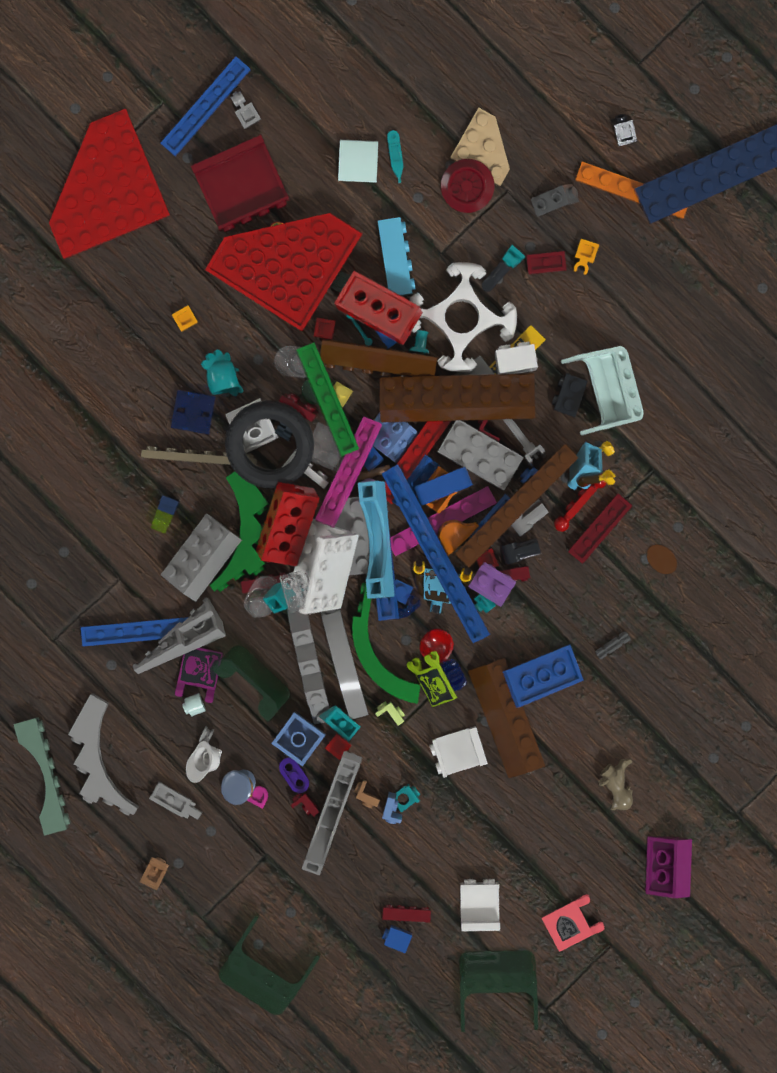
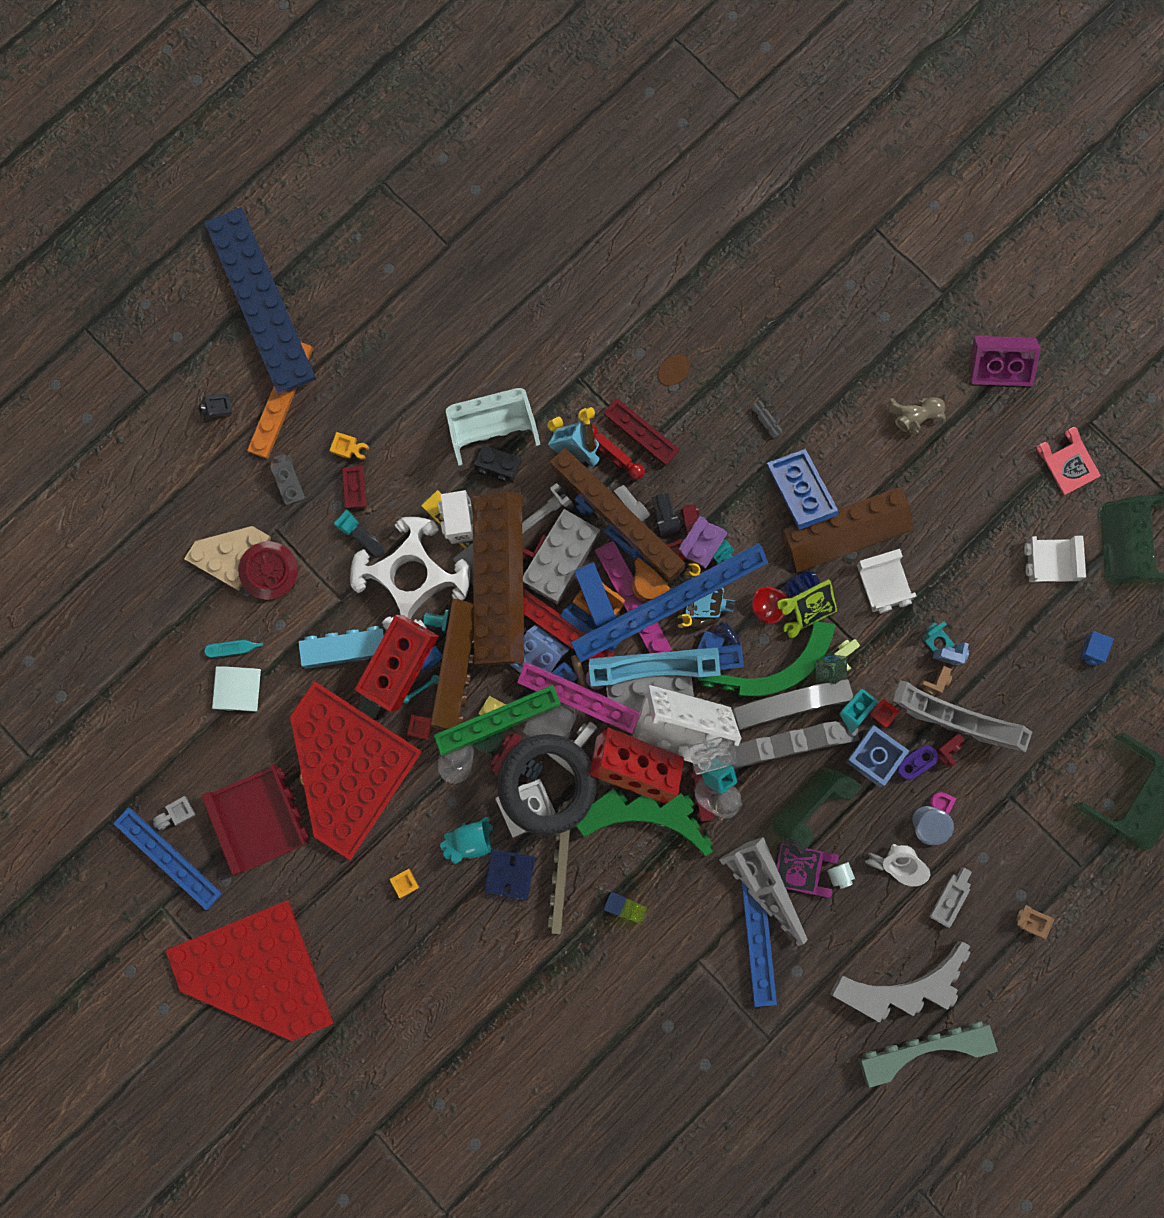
camera: 85 degrees left, 10 degrees down
light grey brick [161,513,242,601] -> none
dark red piece [382,904,431,923] -> none
none -> clear green brick [816,653,847,684]

